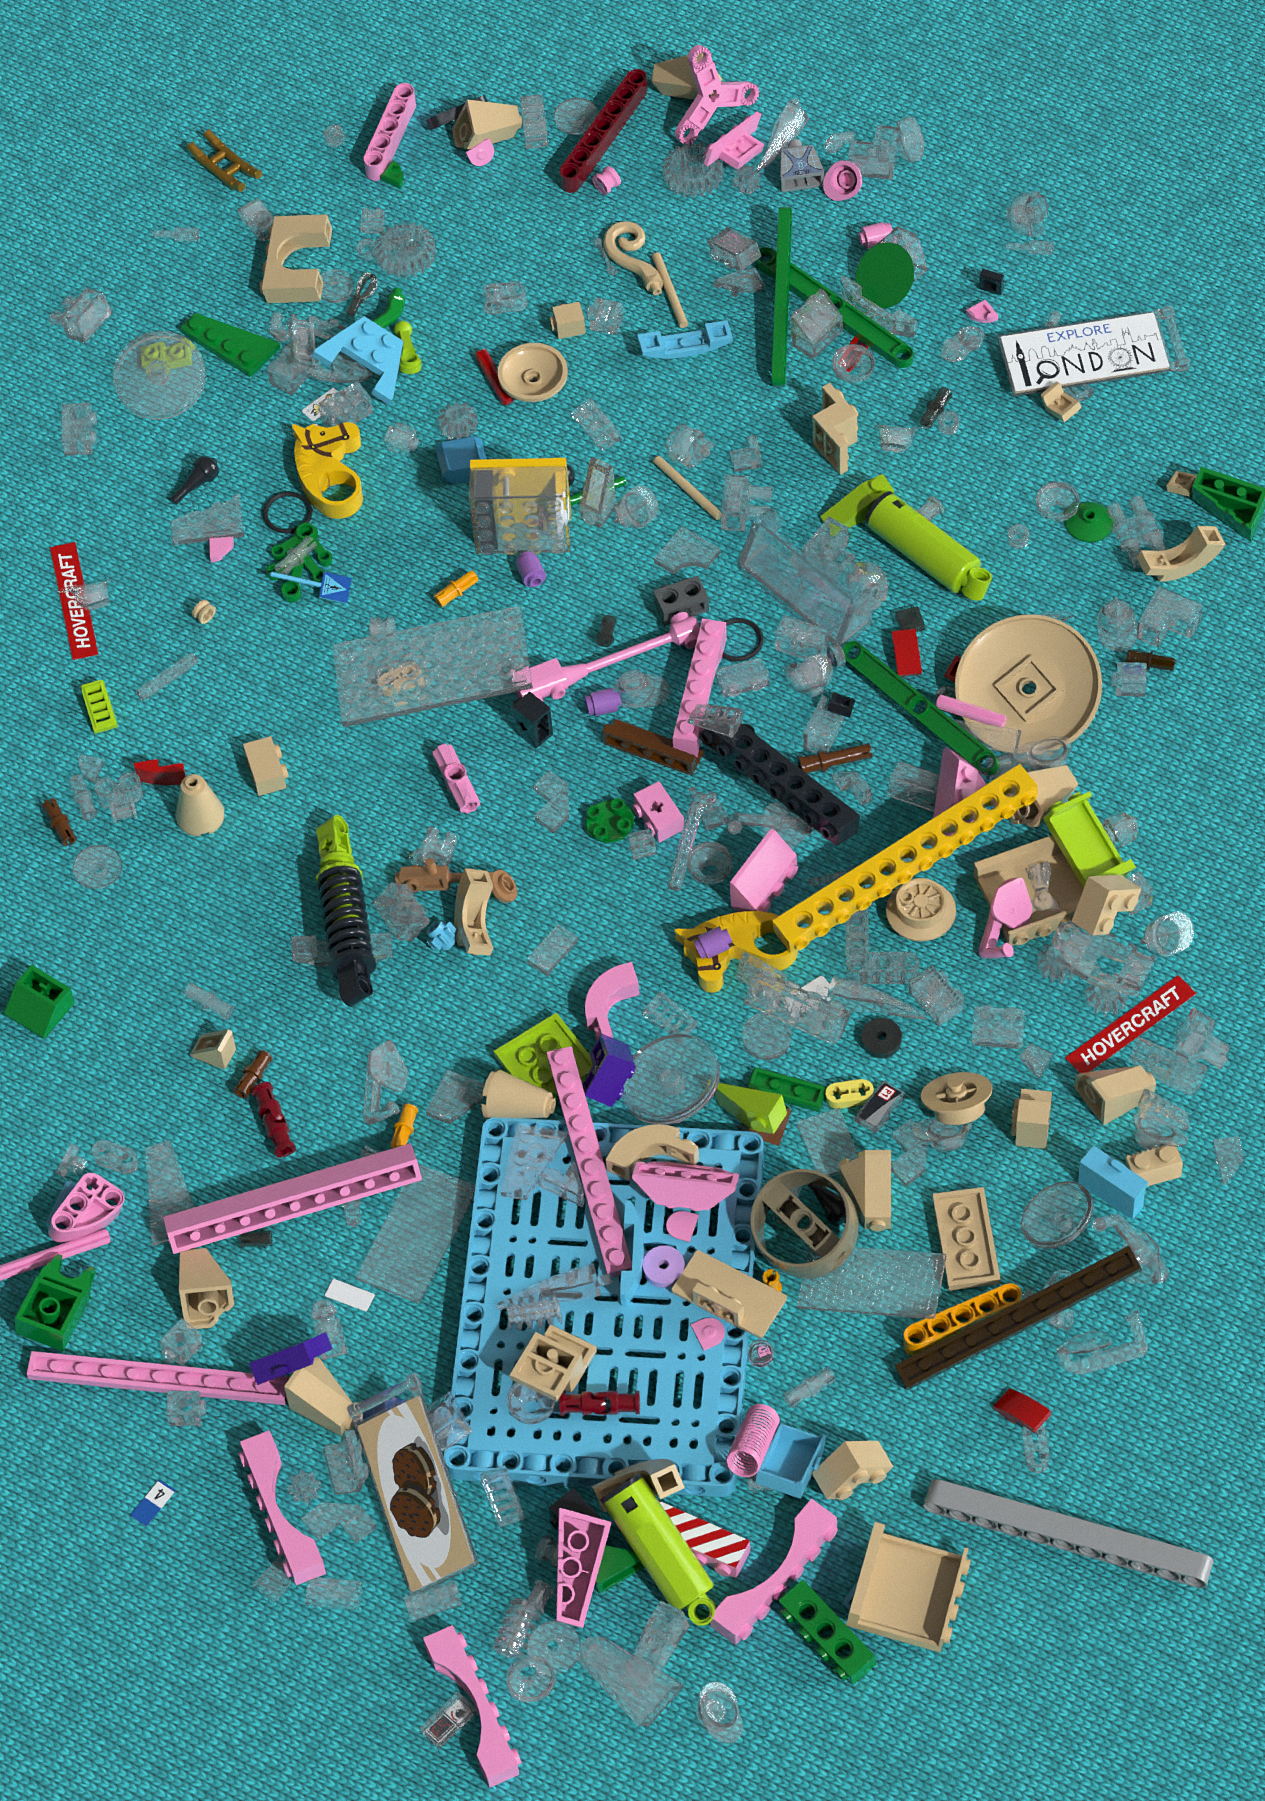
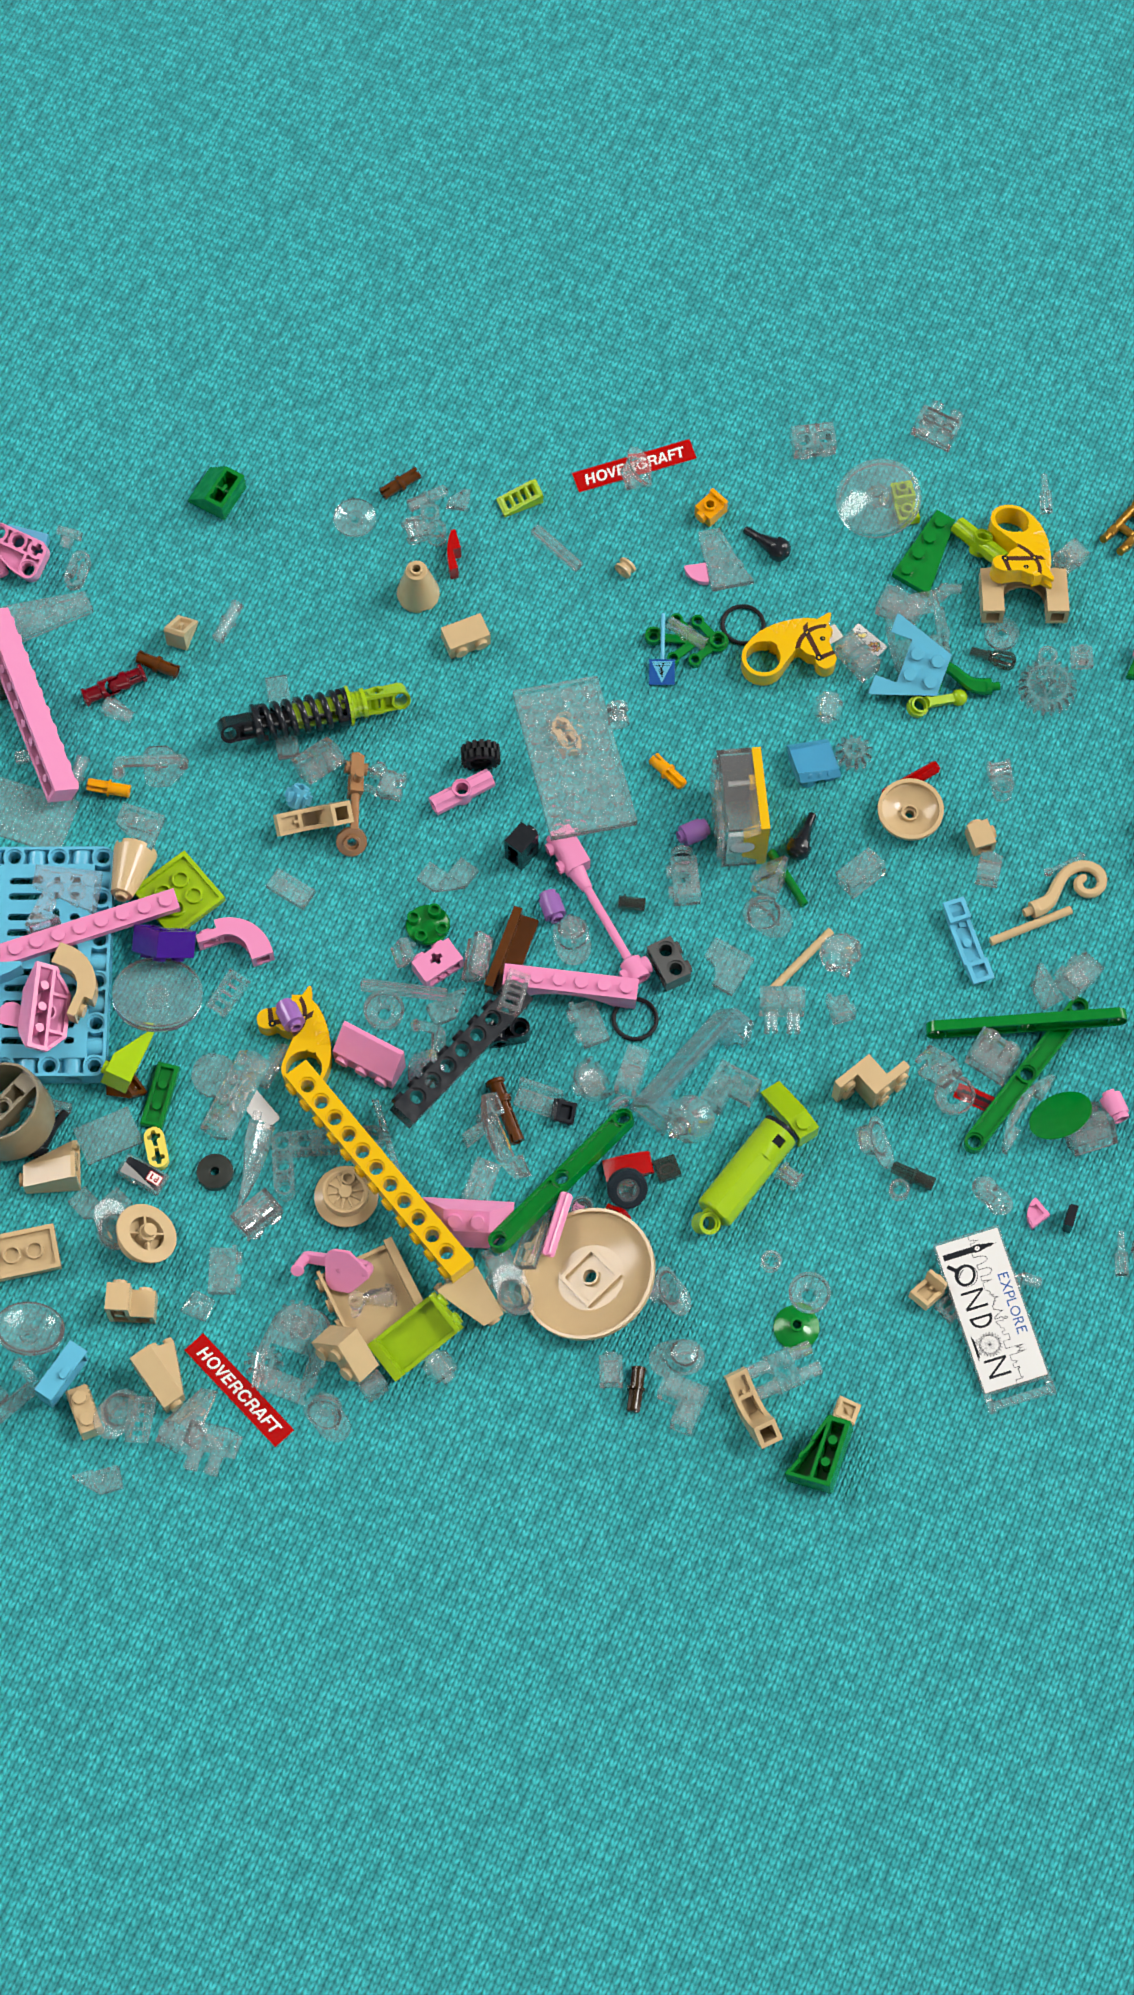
camera: 80 degrees right, 10 degrees up
none -> clear cone [100,697,134,724]
none -> black tyre [460,739,501,771]
none -> clear bracket [461,931,493,983]
none -> clear slope [481,1092,531,1180]
none -> black wheel [607,1167,648,1209]
none -> clear brick [666,855,701,907]
none -> clear tile [671,845,693,863]
none -> light orange brick [694,488,728,527]
none -> clear hinge [915,1044,963,1089]
none -> lime piece [951,517,1009,564]
none -> yellow animal [987,505,1054,589]

